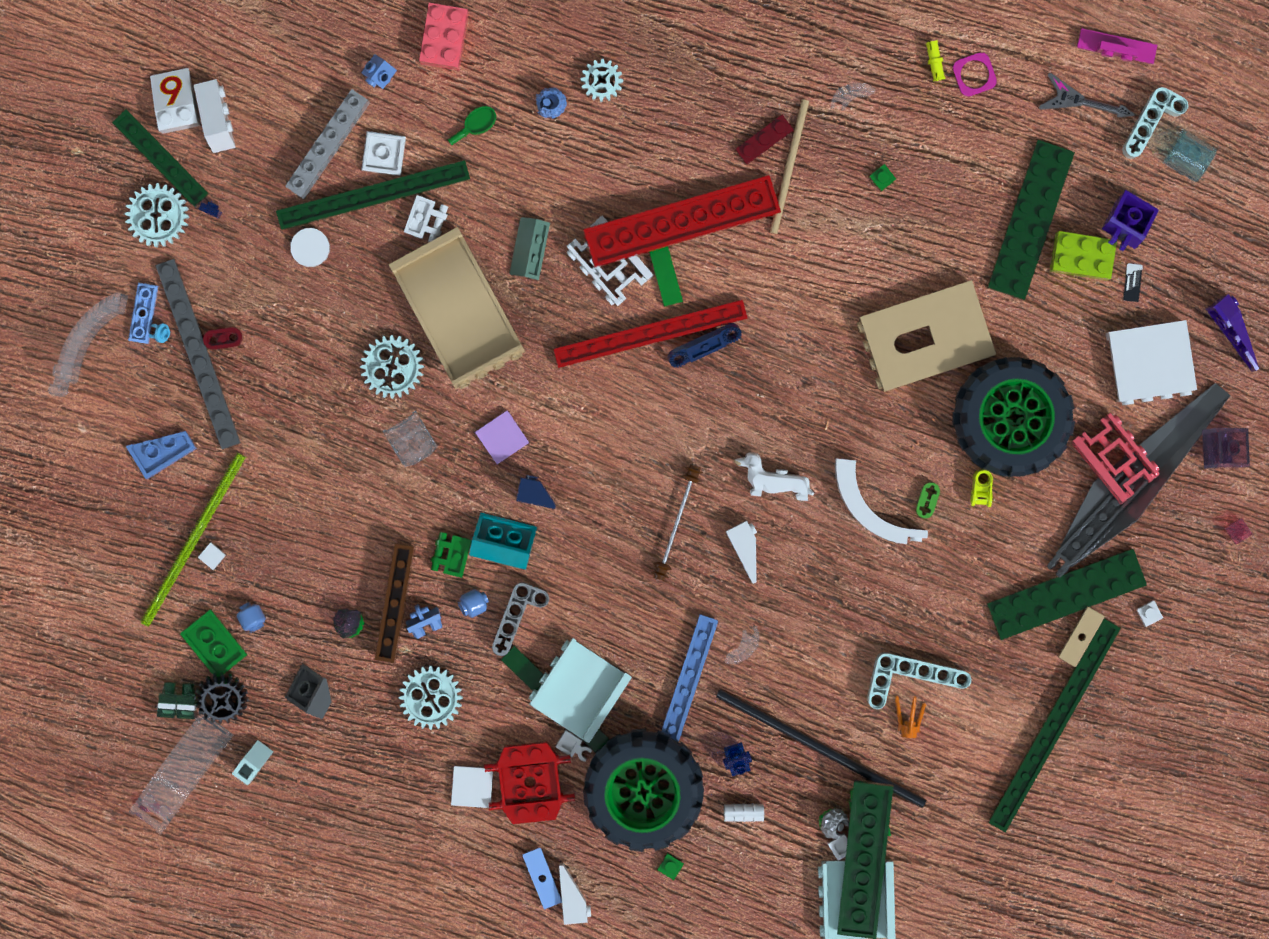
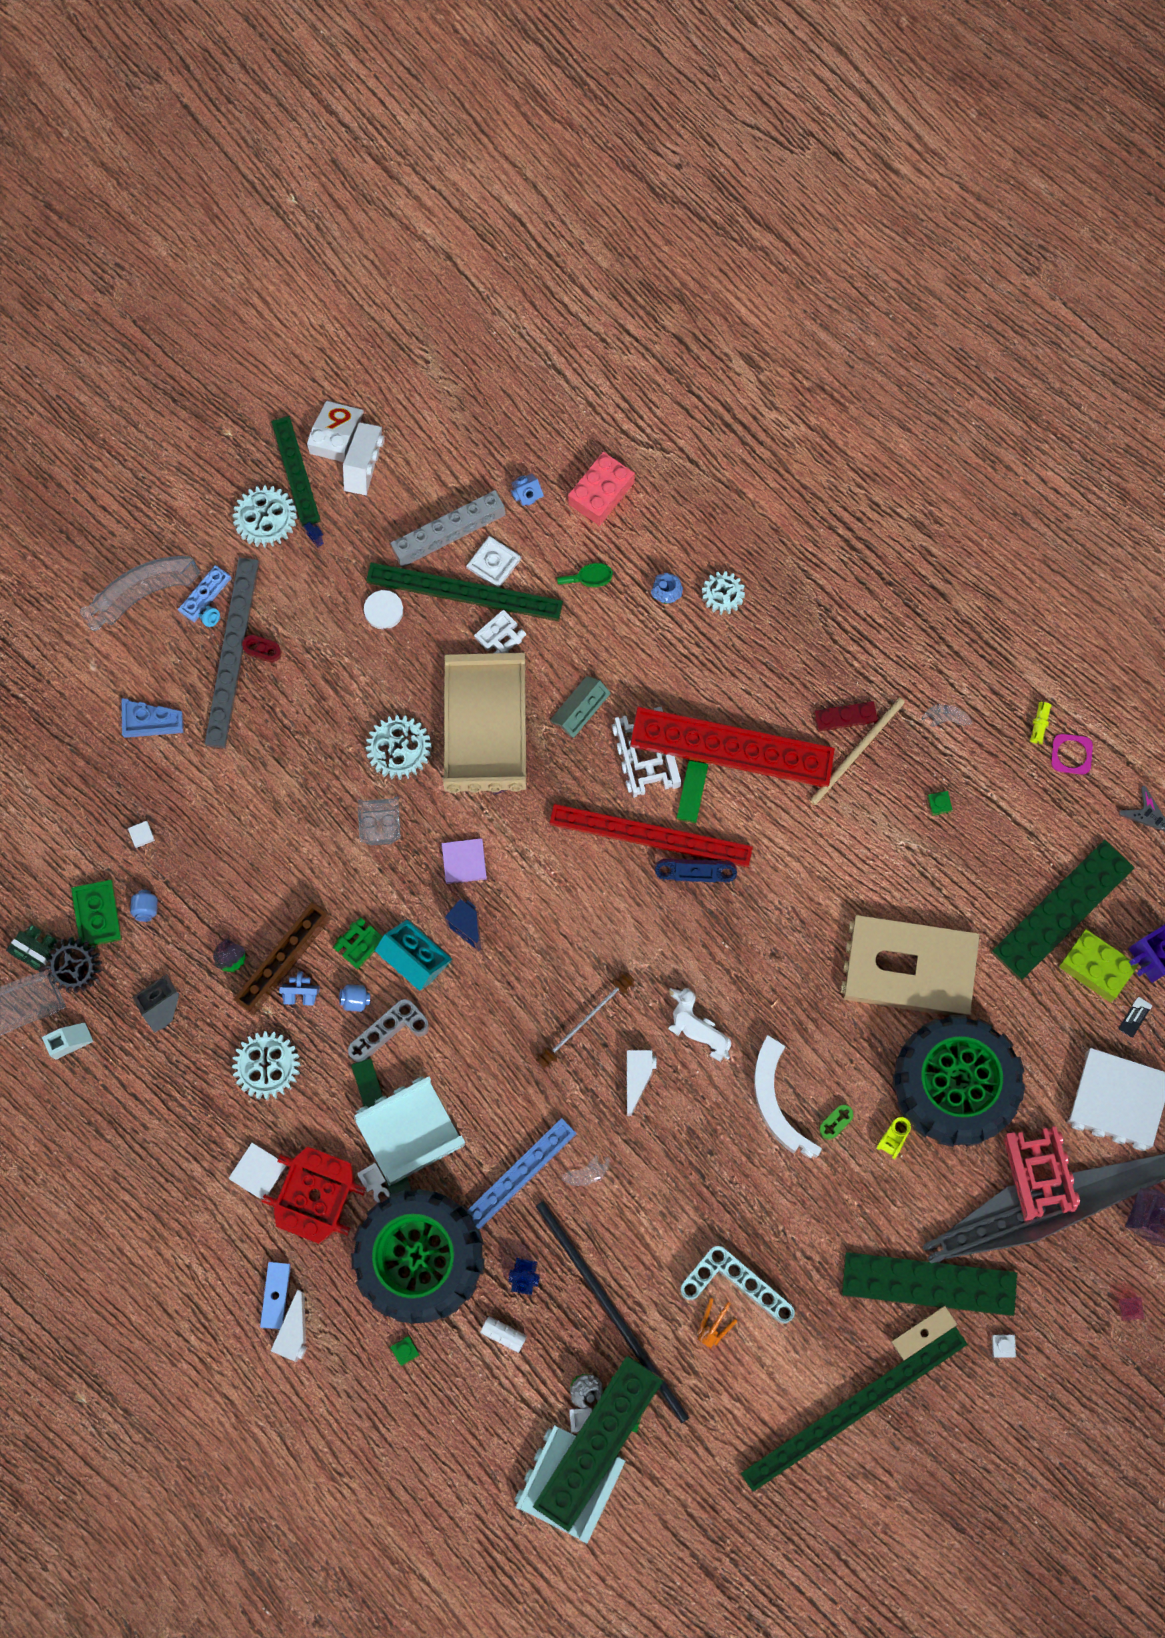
camera: 30 degrees right, 15 degrees down
lime axle [140,452,246,627] -> none

